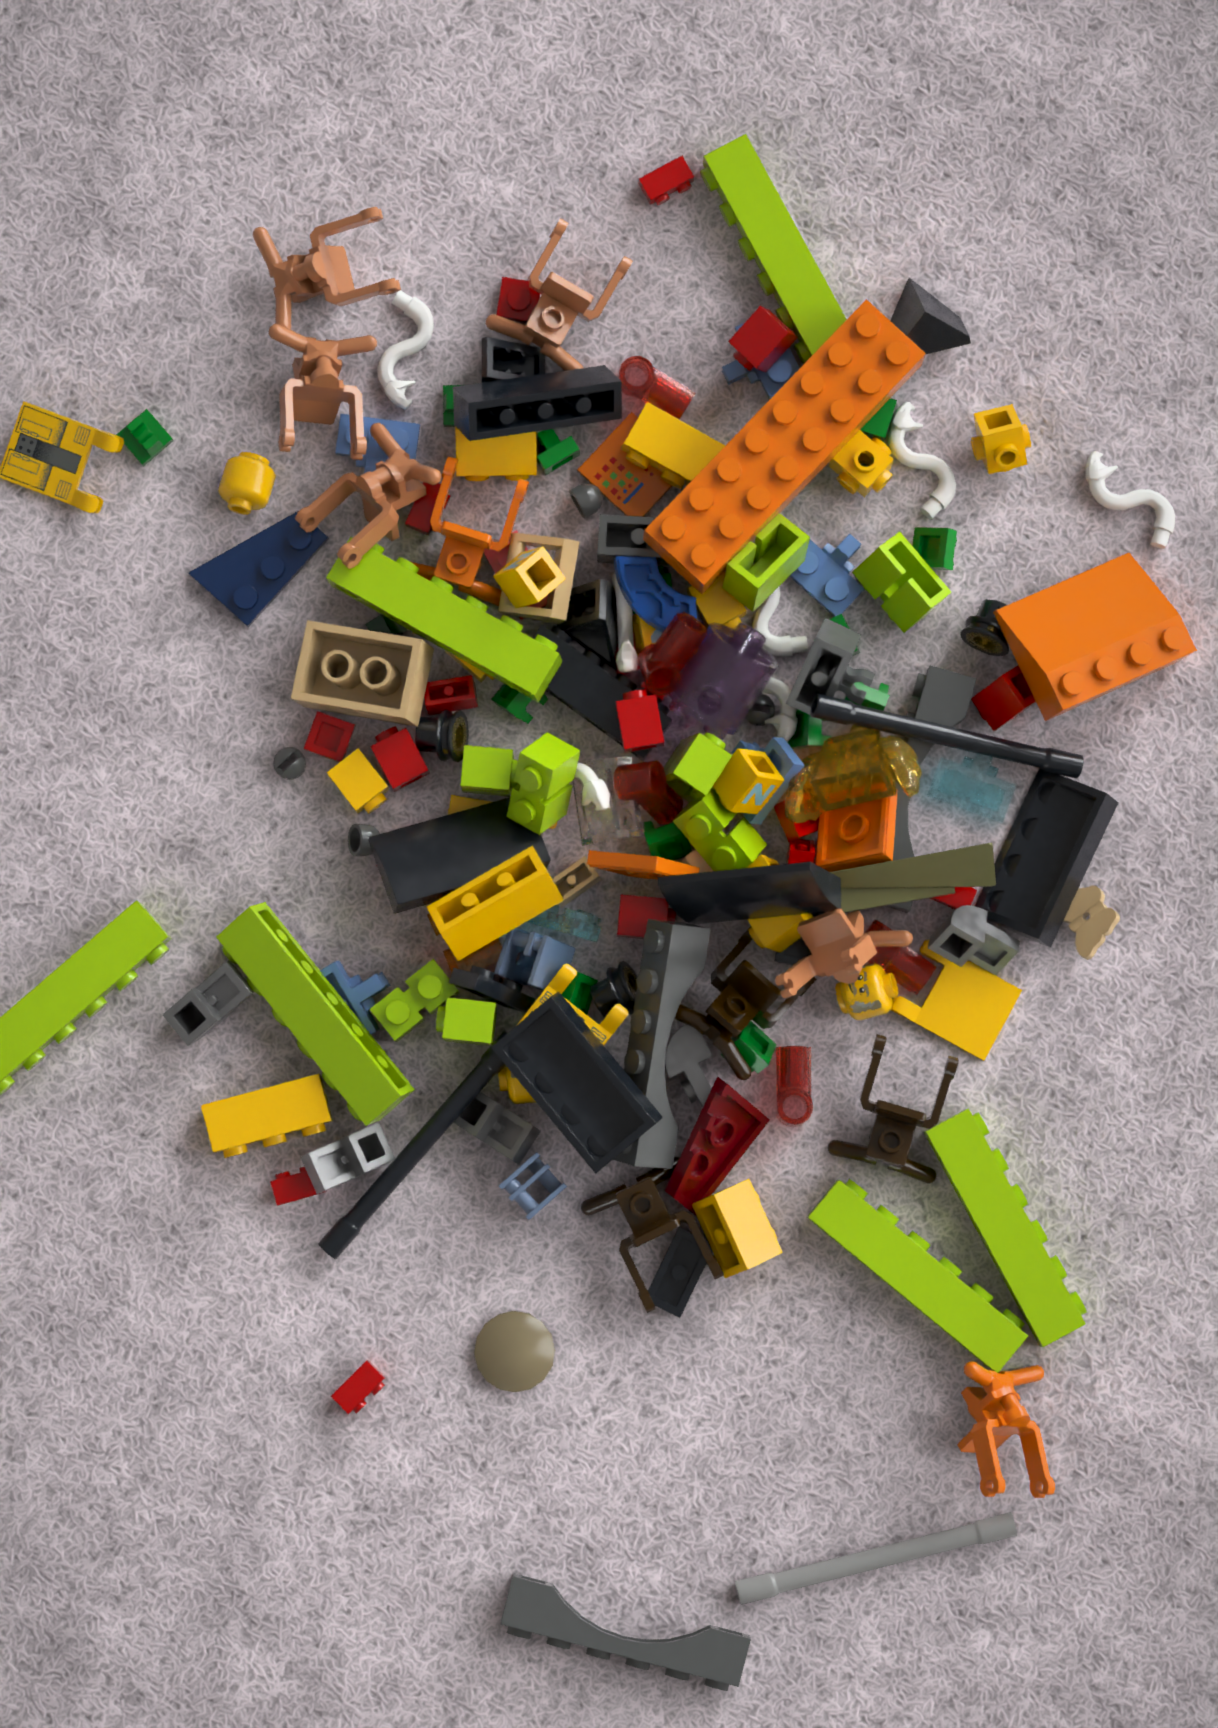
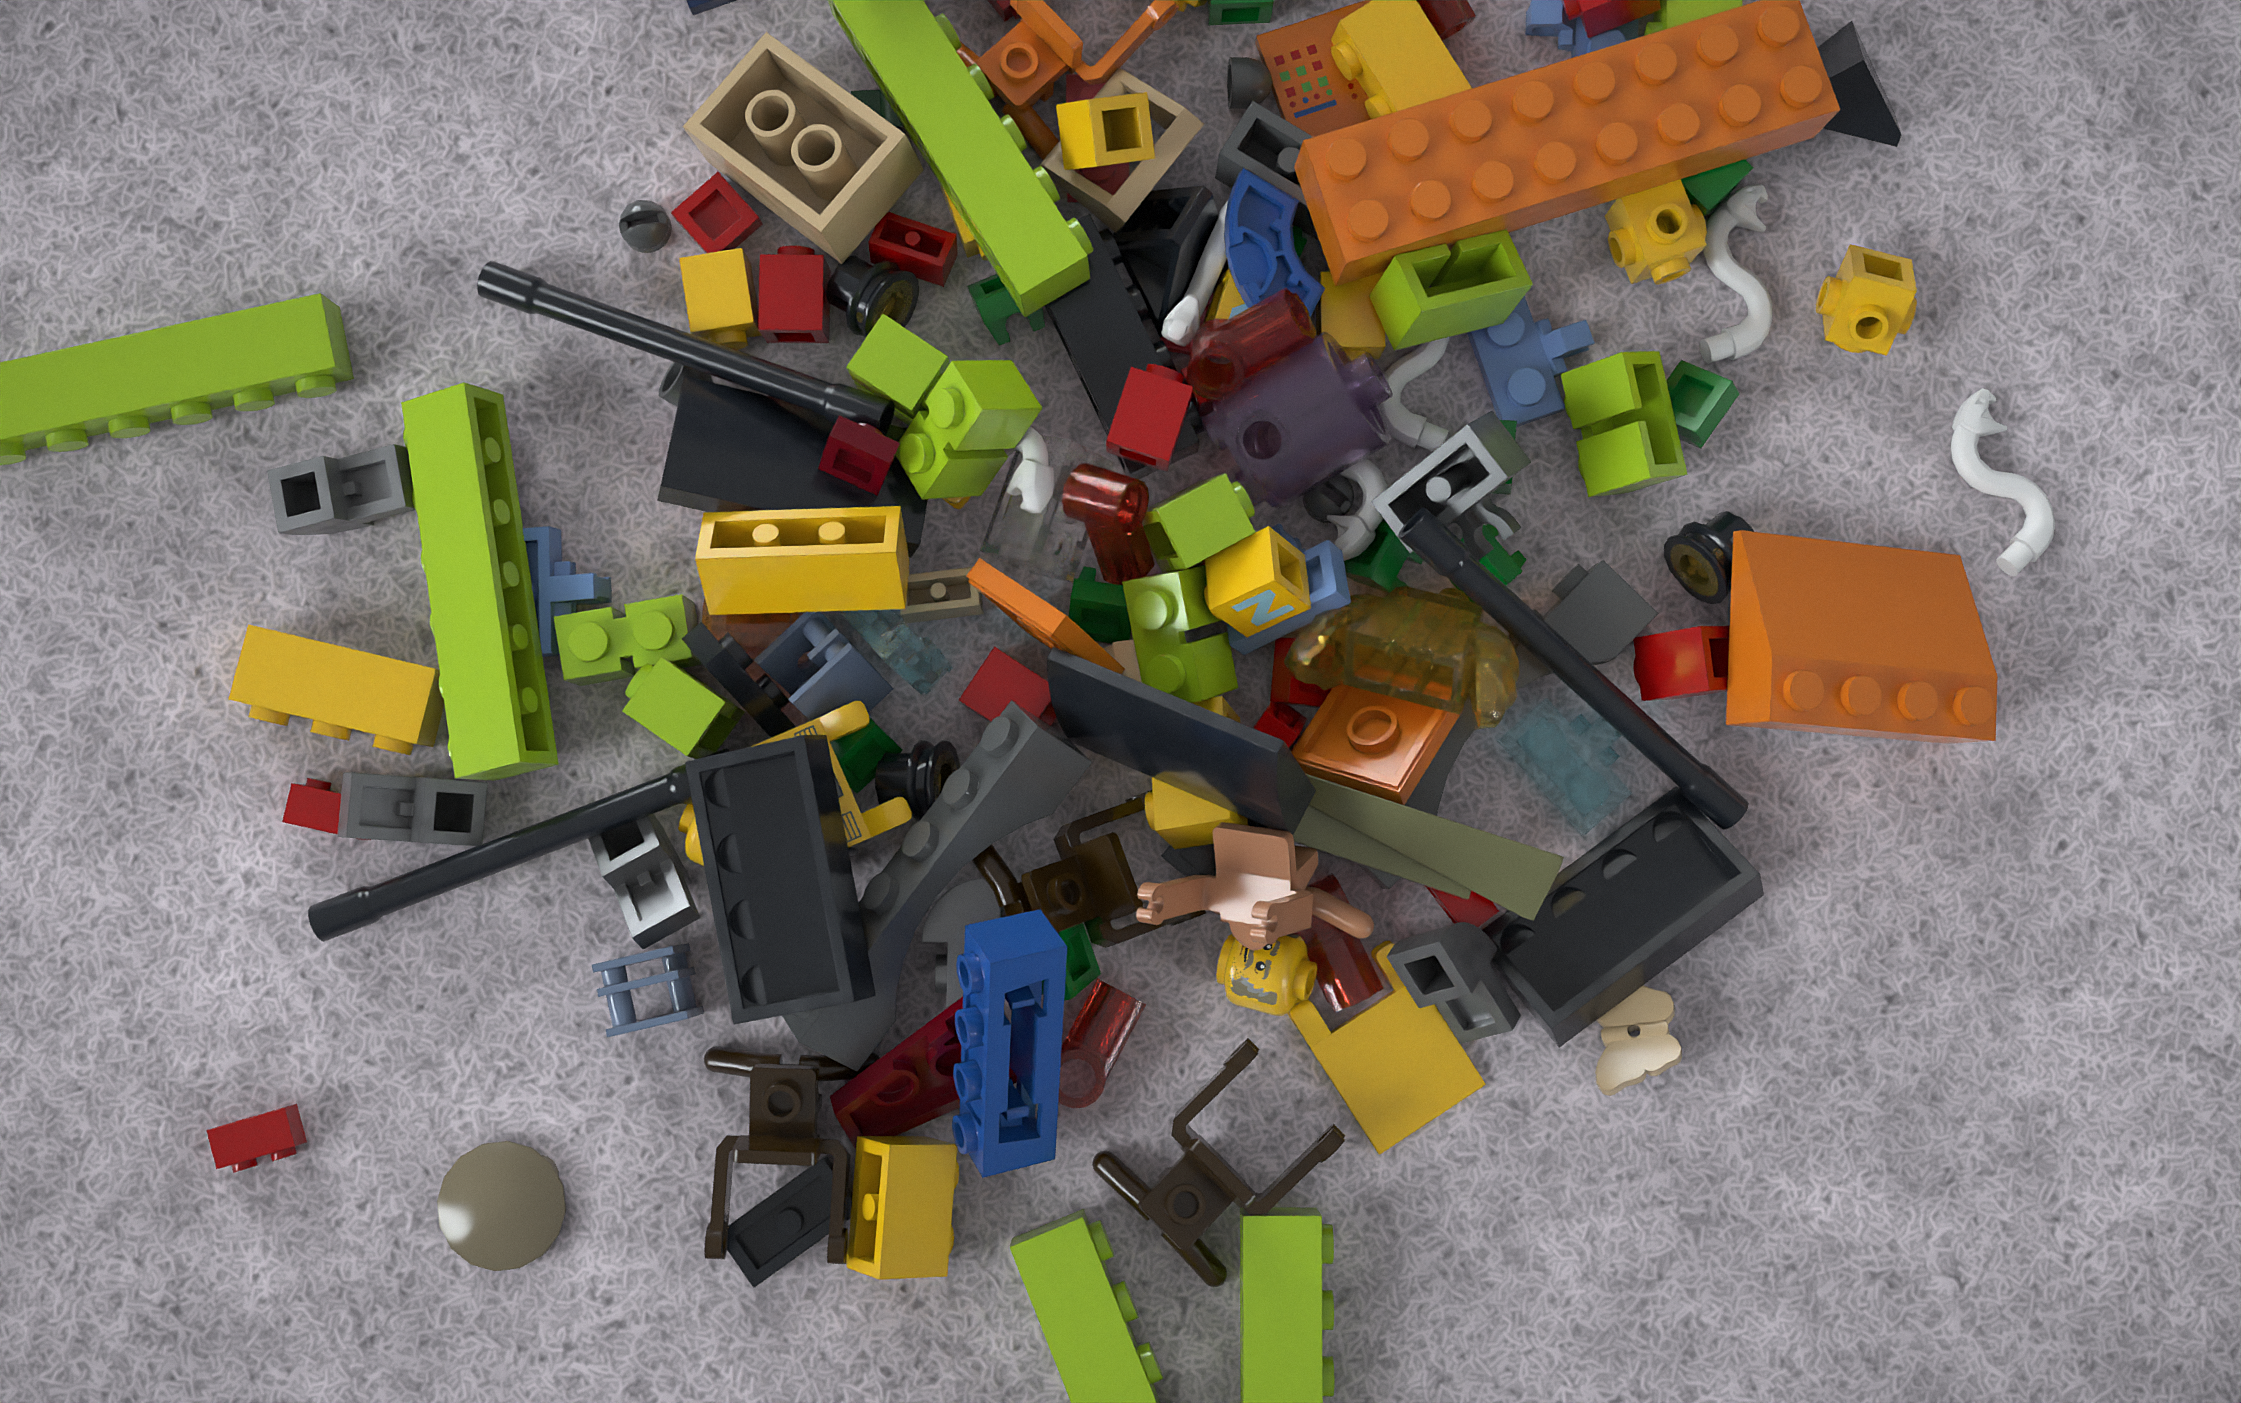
camera: 30 degrees right, 0 degrees up
none -> black piece [477,261,895,436]
none -> dark red plate [818,415,900,496]
none -> blue brick [952,909,1067,1178]

